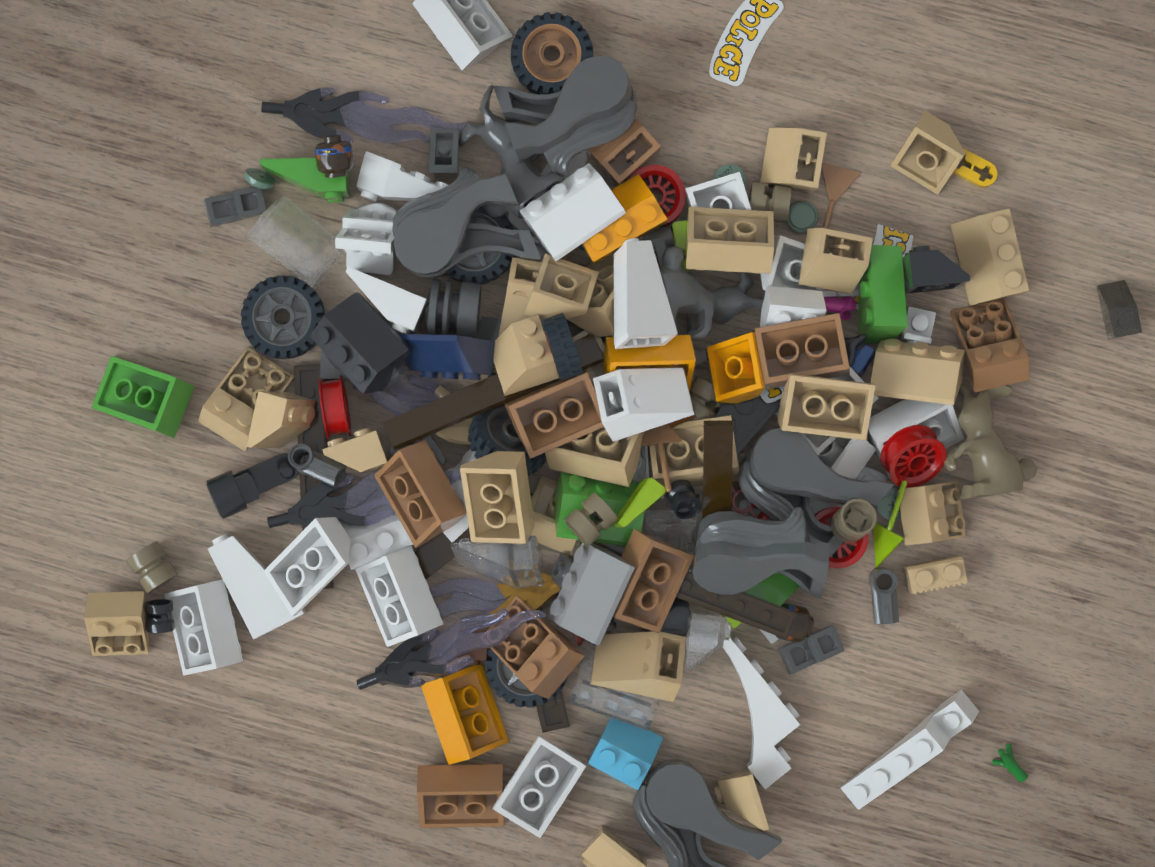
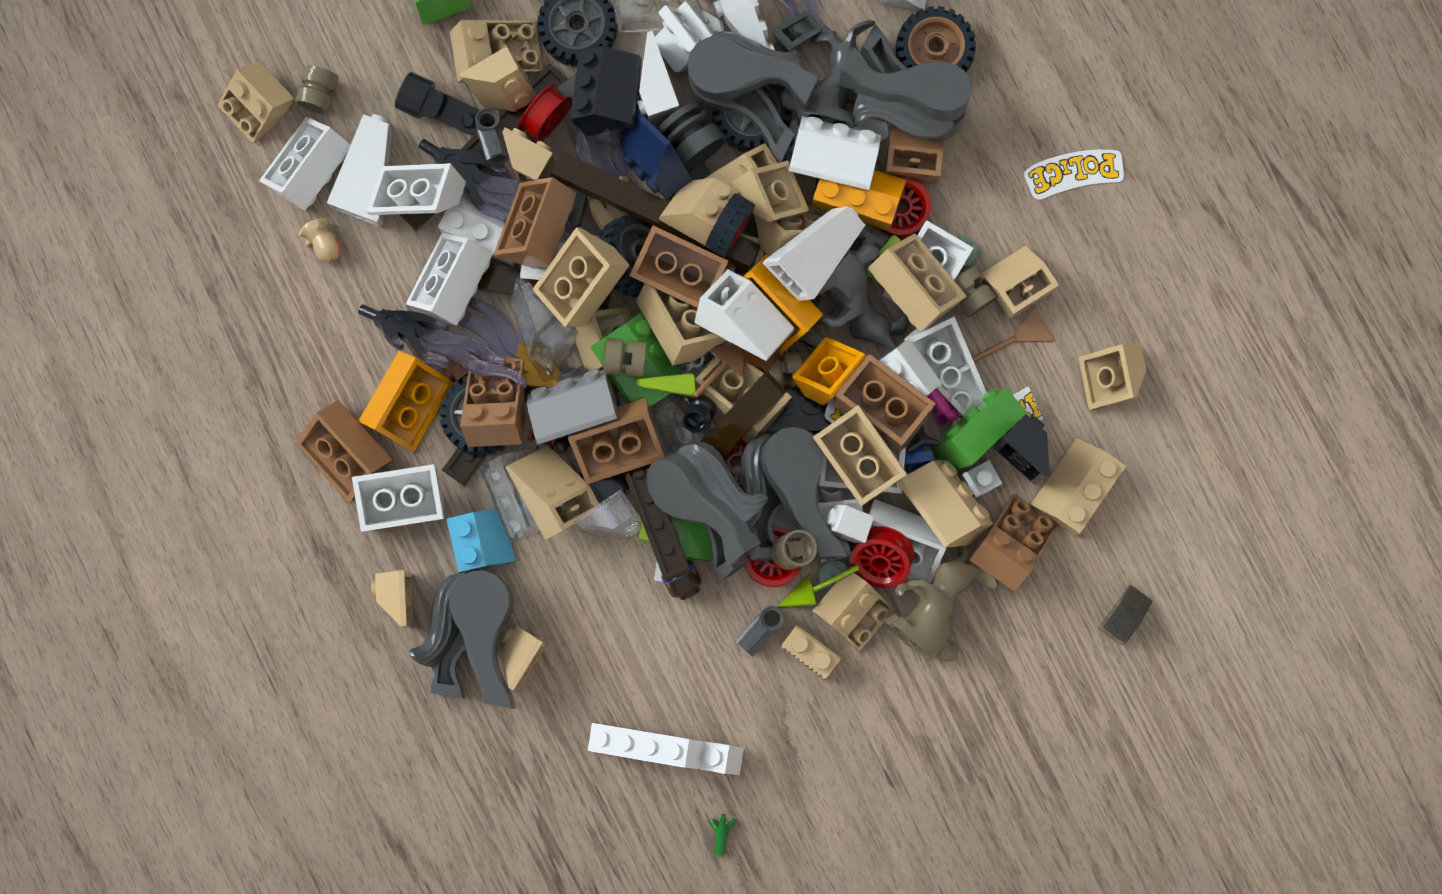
camera: 55 degrees right, 5 degrees down
black wheel [145,599,174,633] -> none
white arch [719,635,800,790] -> none
dark grey slope [778,625,845,675] -> none
sand green piece [786,201,818,233] -> none
tan slope [799,228,873,294] -> none
yellow beam [952,149,998,188] -> none
none -> tan animal [299,218,341,263]
none -> white brick [826,505,874,543]

